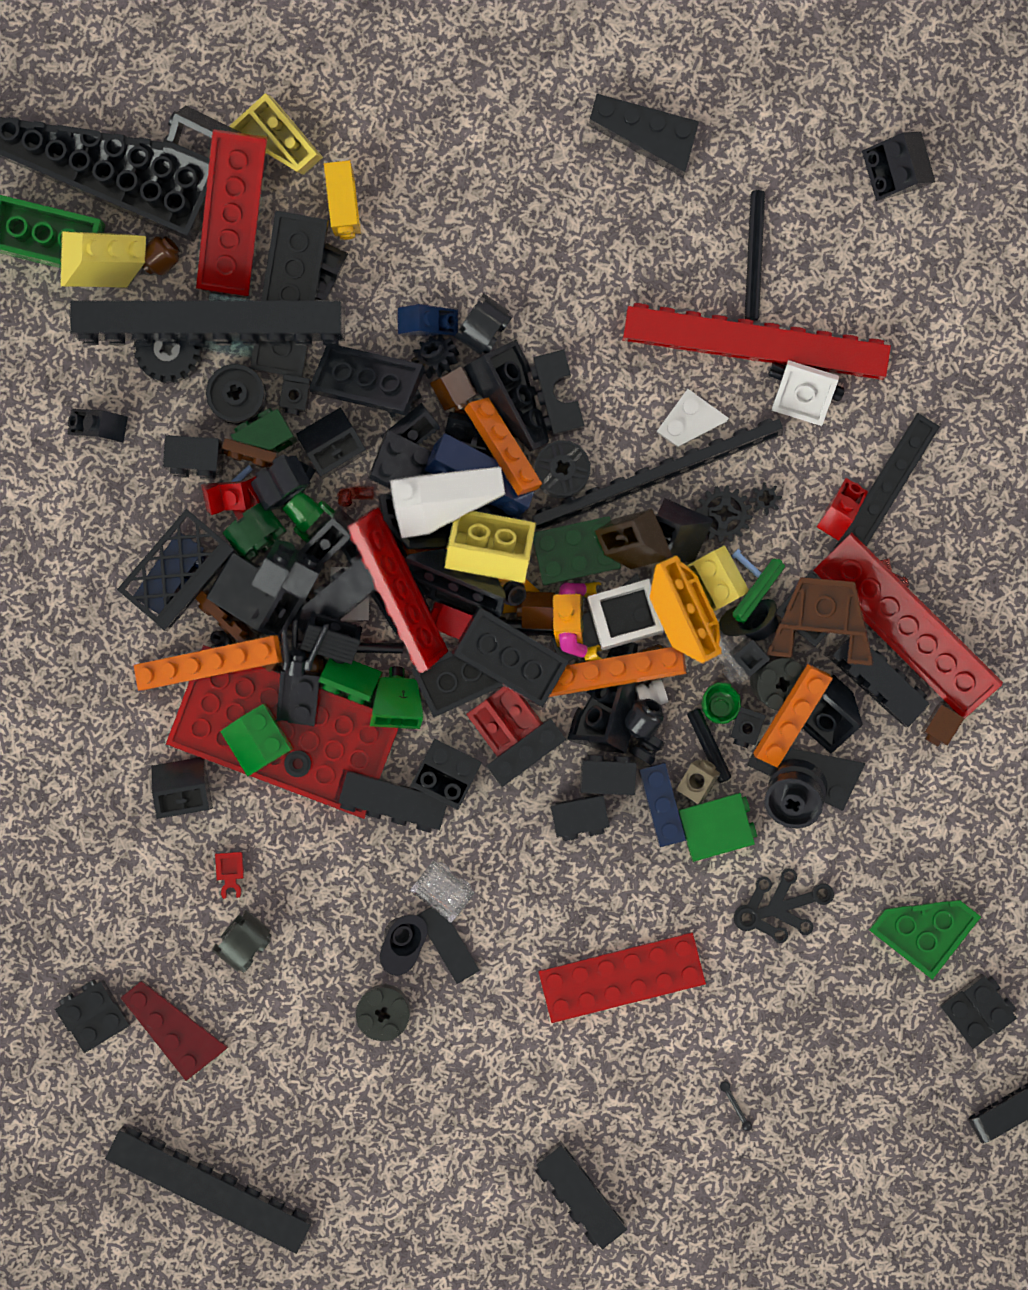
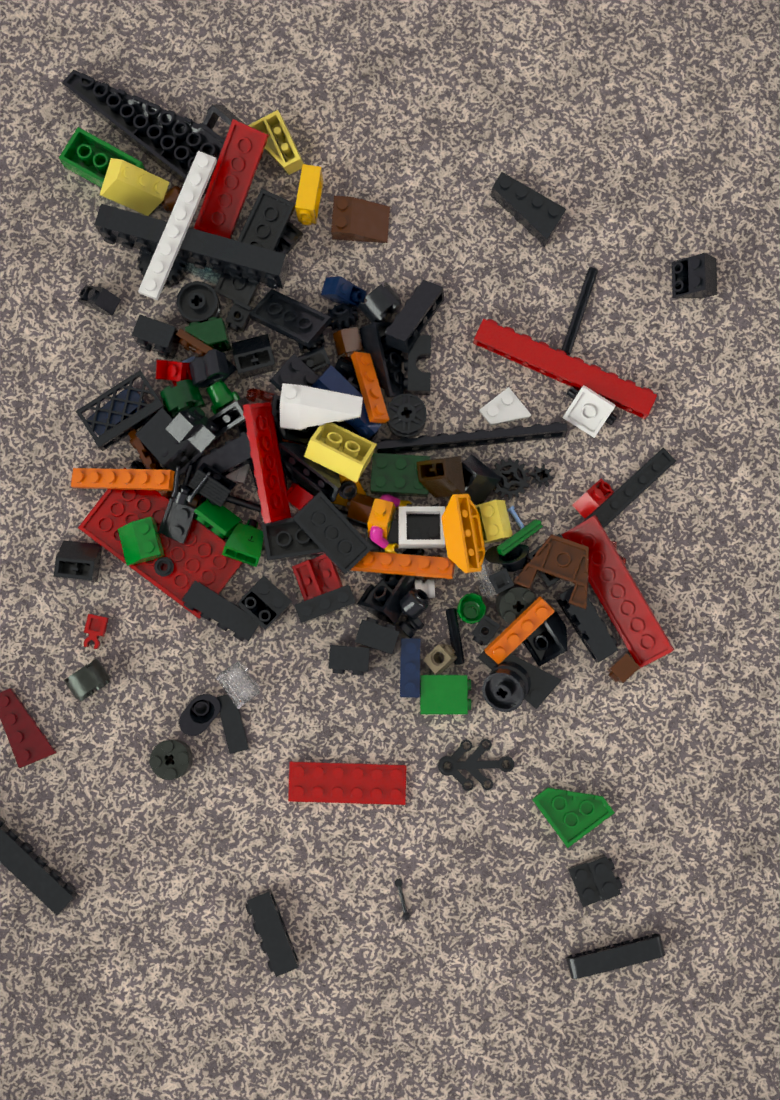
camera: 15 degrees right, 5 degrees down
none -> white plate [138,151,217,300]
none -> reddish brown slope [331,196,390,243]
none -> black brick [385,280,444,353]

